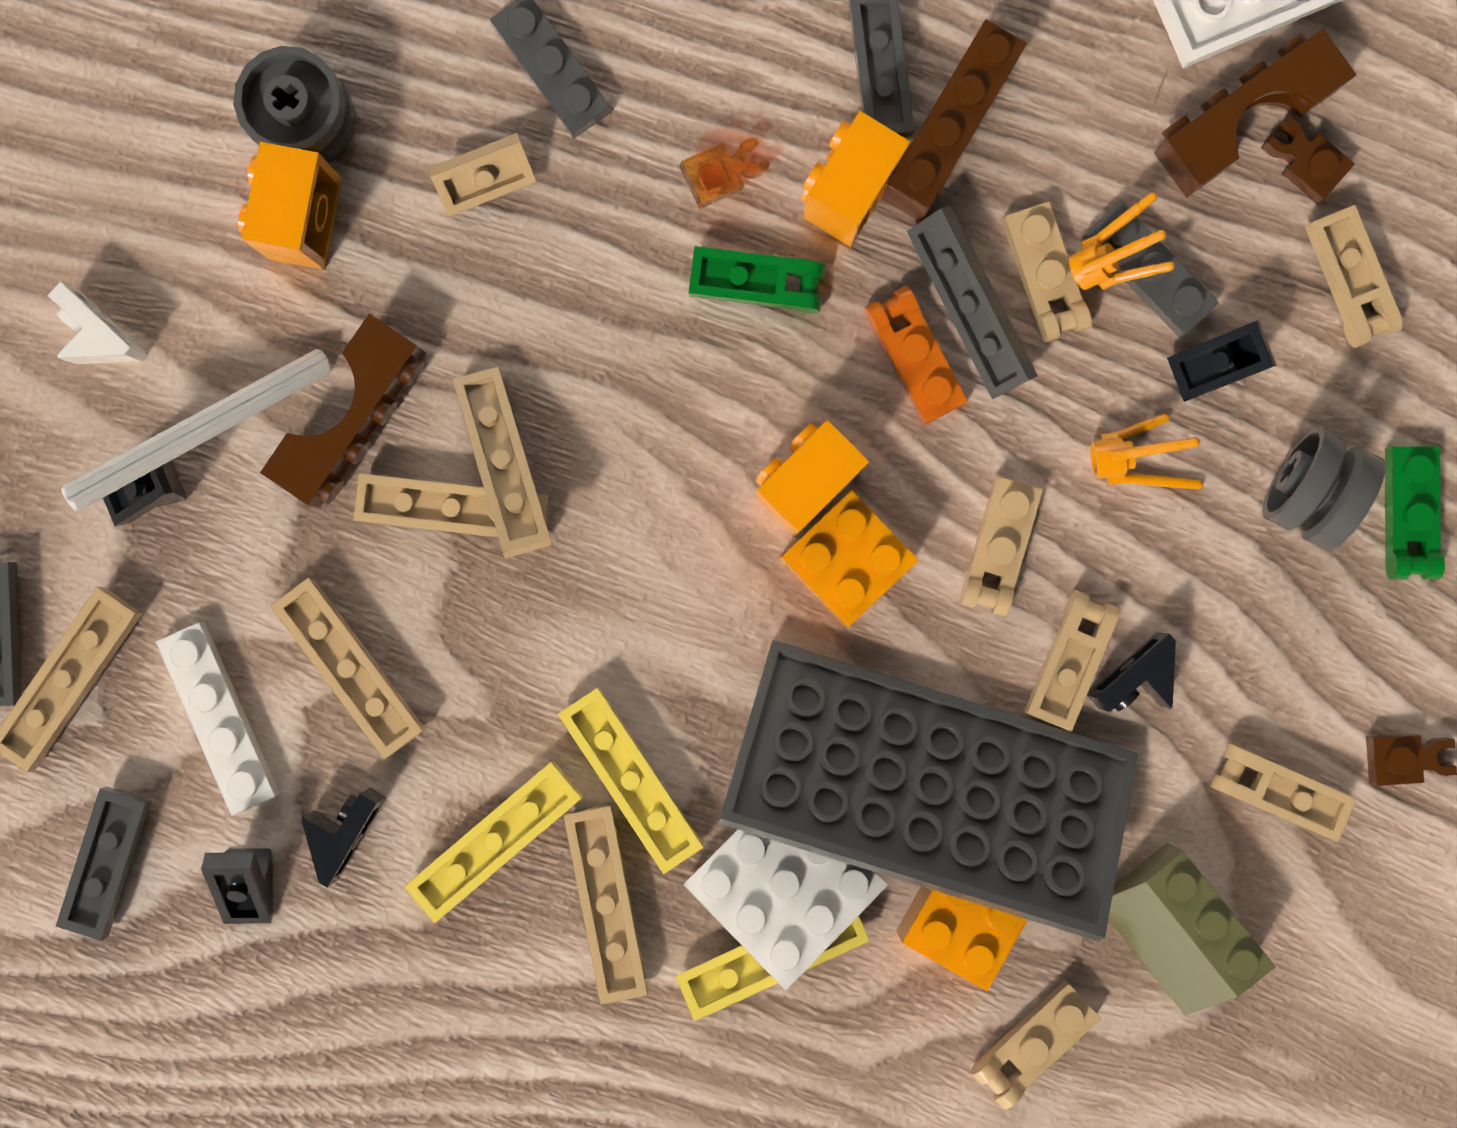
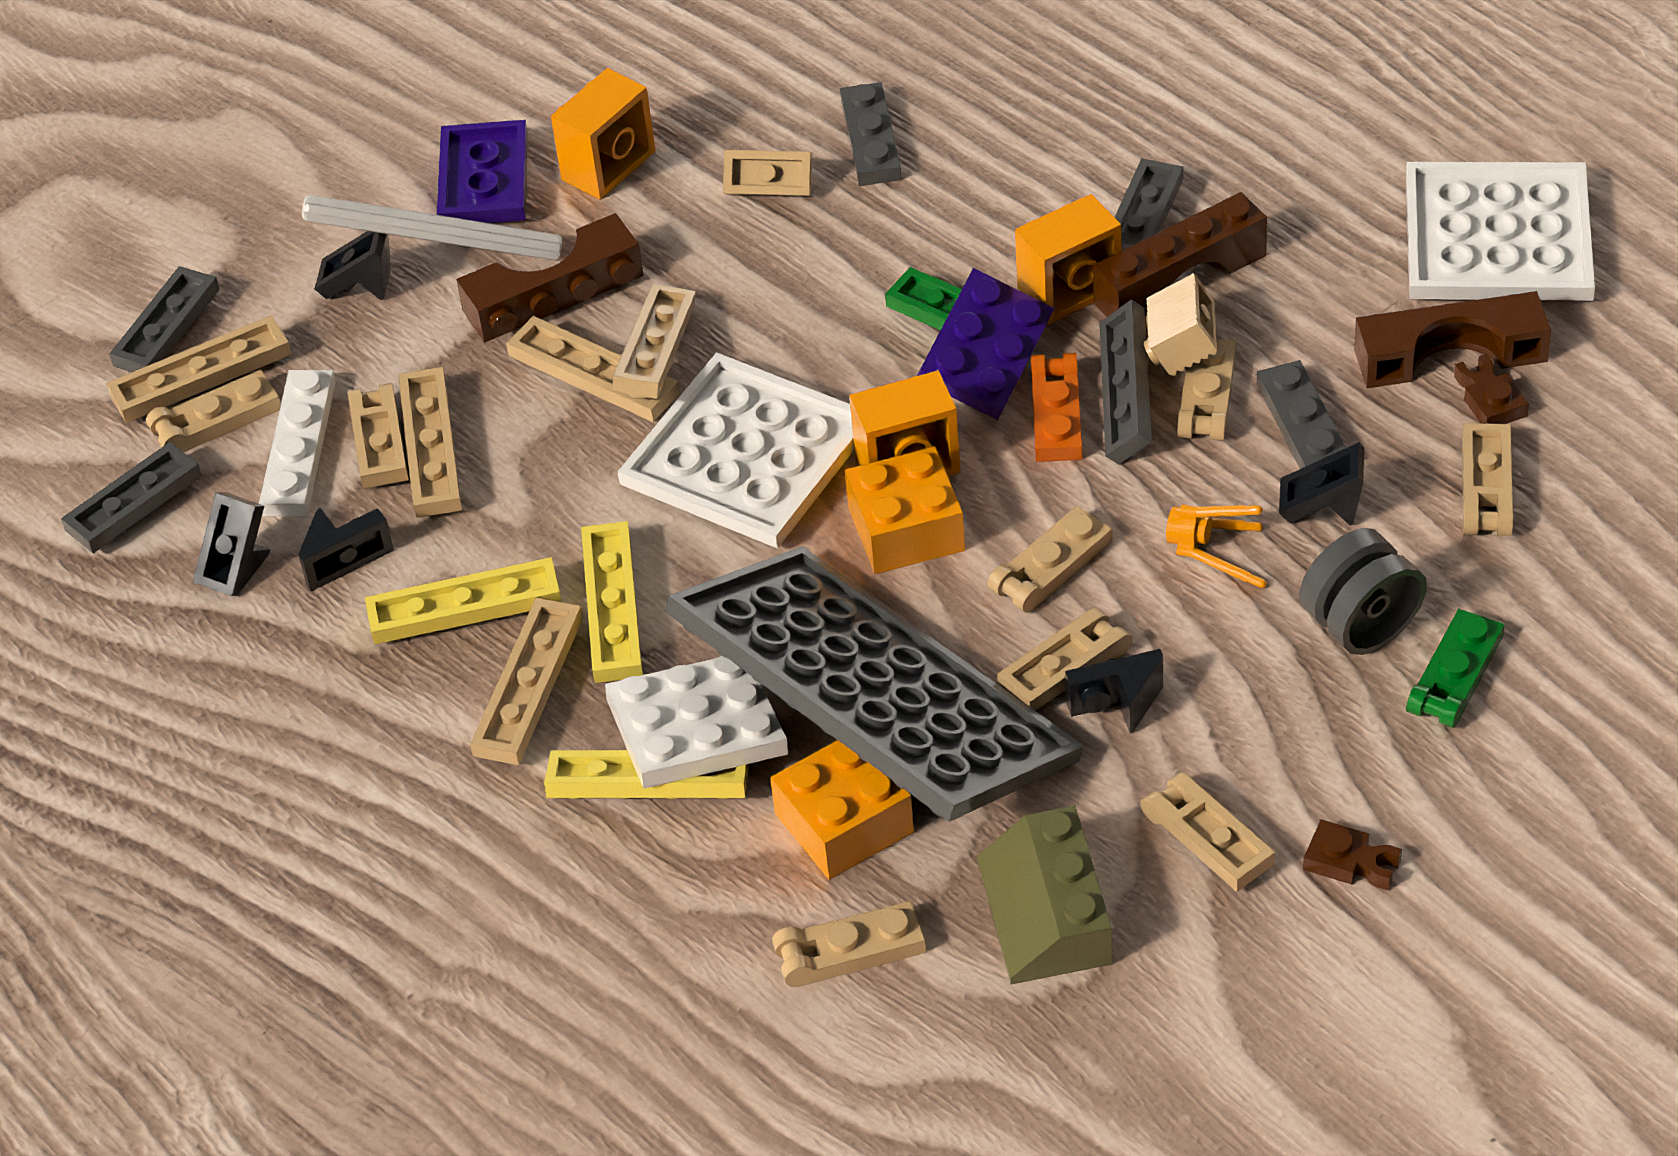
camera: 30 degrees right, 40 degrees down
white slope [47,282,148,364] -> none
dark grey wheel [233,46,356,164] -> none
clear orange plate [679,137,770,209] -> none
light orange plant [1069,192,1175,290] -> none
none -> tan plate [146,370,281,452]
none -> tan plate [347,383,409,489]
none -> dark purple plate [437,119,528,223]
none -> white plate [618,352,854,549]
none -> dark purple plate [917,268,1054,420]
none -> tan brick [1144,274,1217,376]

